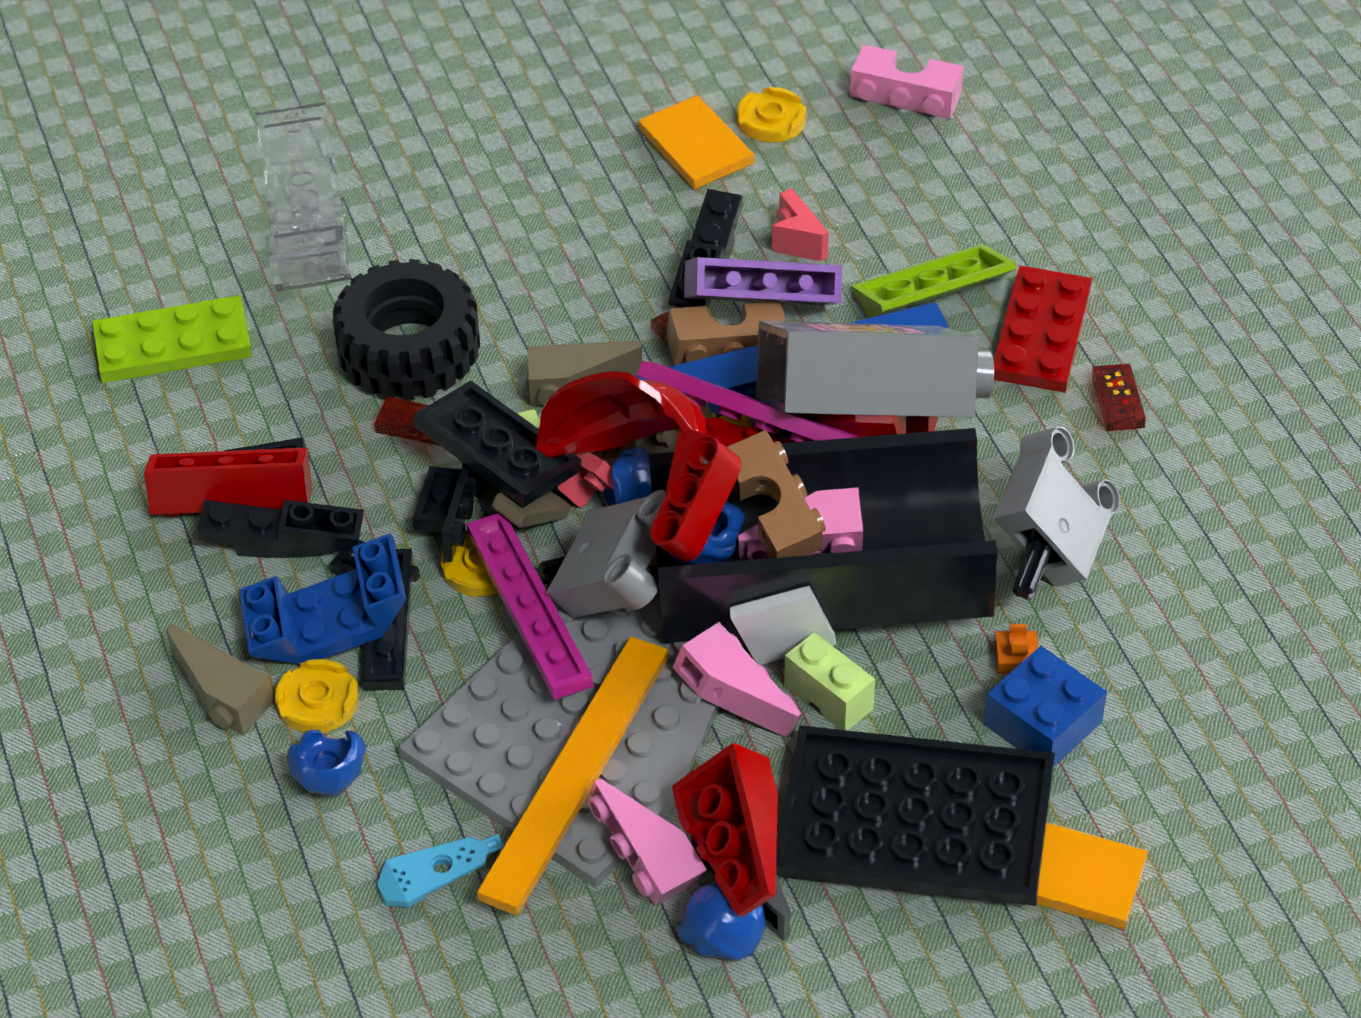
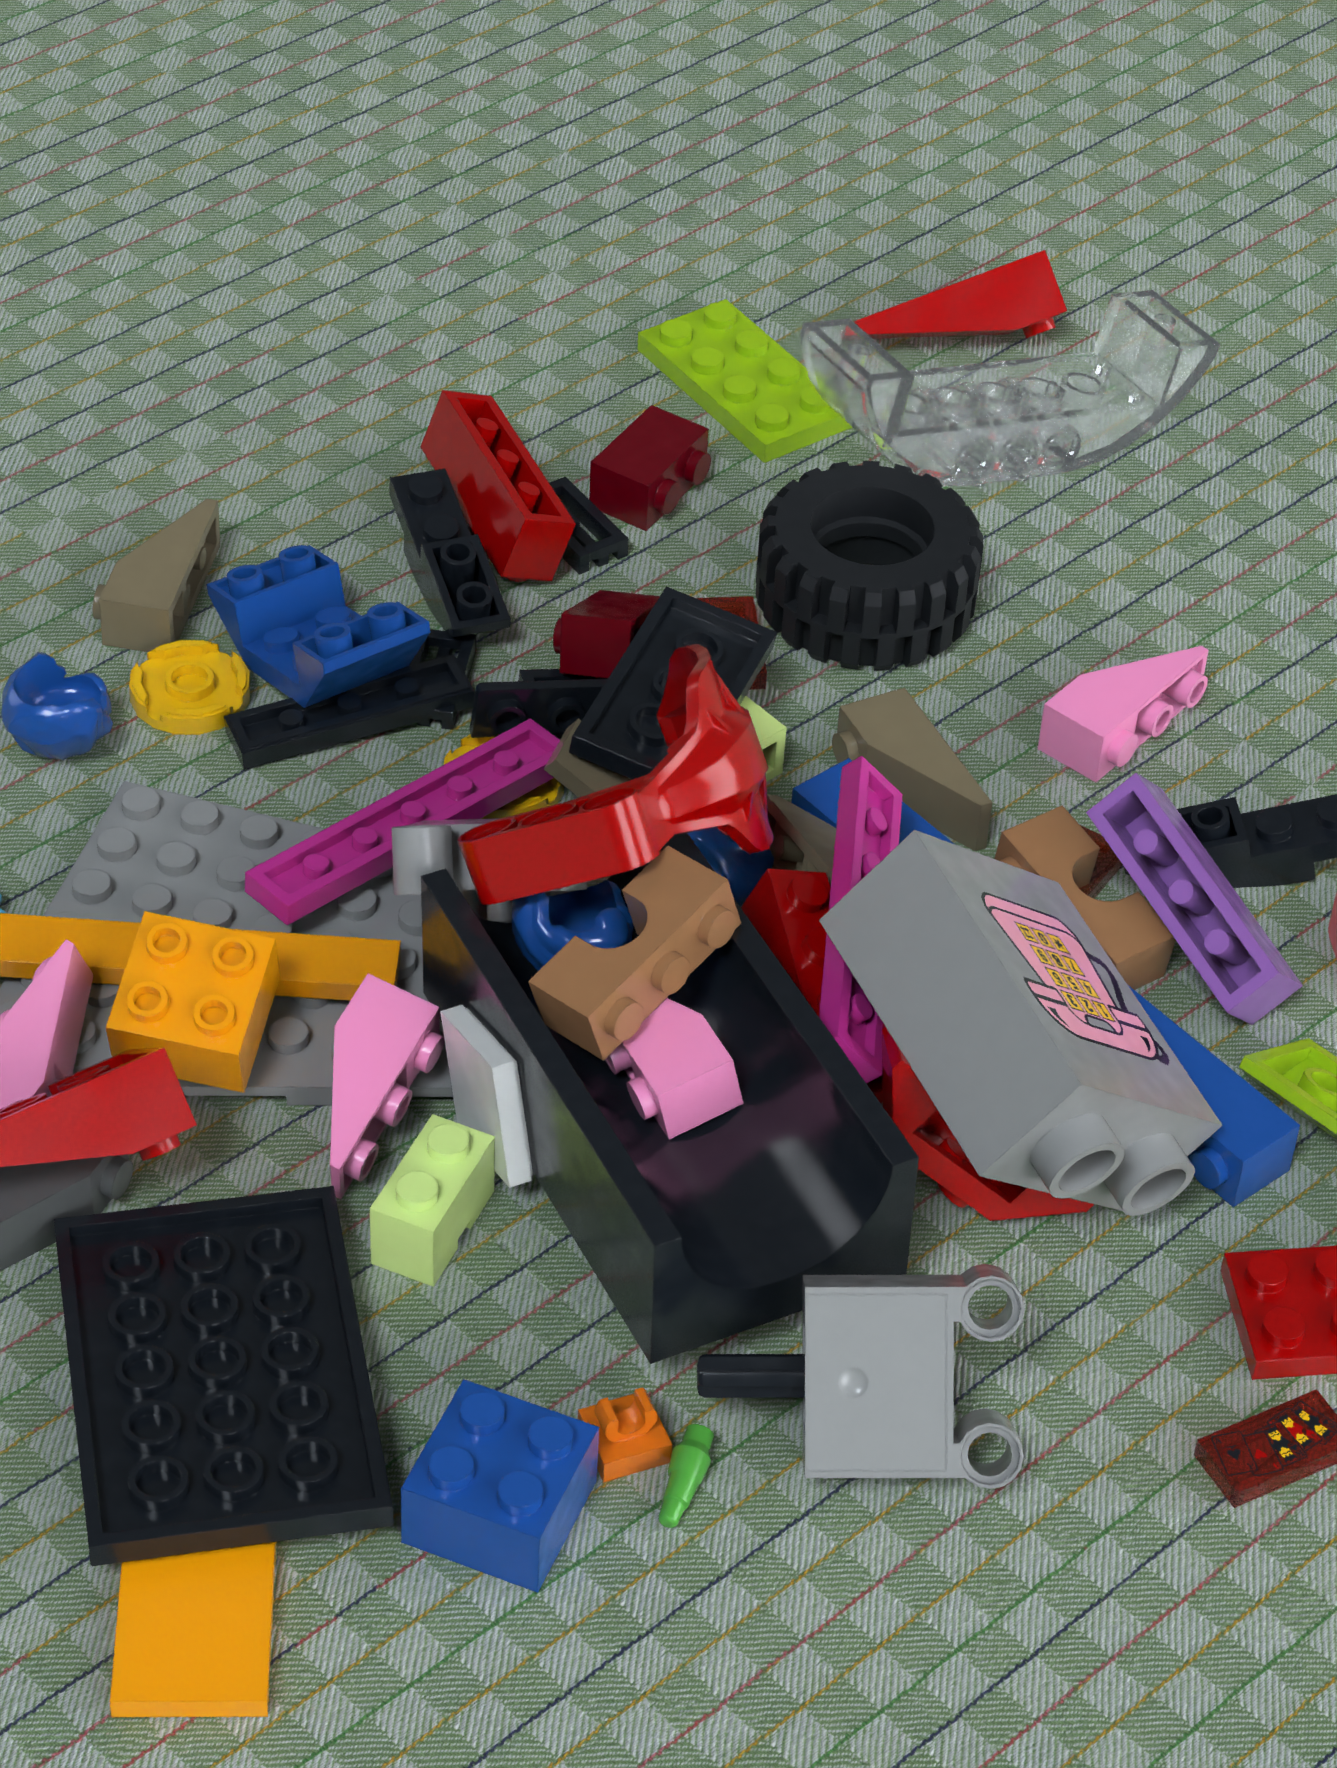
camera: 65 degrees right, 5 degrees down
none -> light orange brick [105,911,280,1093]
none -> dark red brick [553,590,660,678]
none -> dark red brick [589,405,711,531]
none -> bright green piece [658,1424,714,1528]
none -> red wedge [837,250,1067,340]
none -> bright pink slope [1038,646,1209,782]

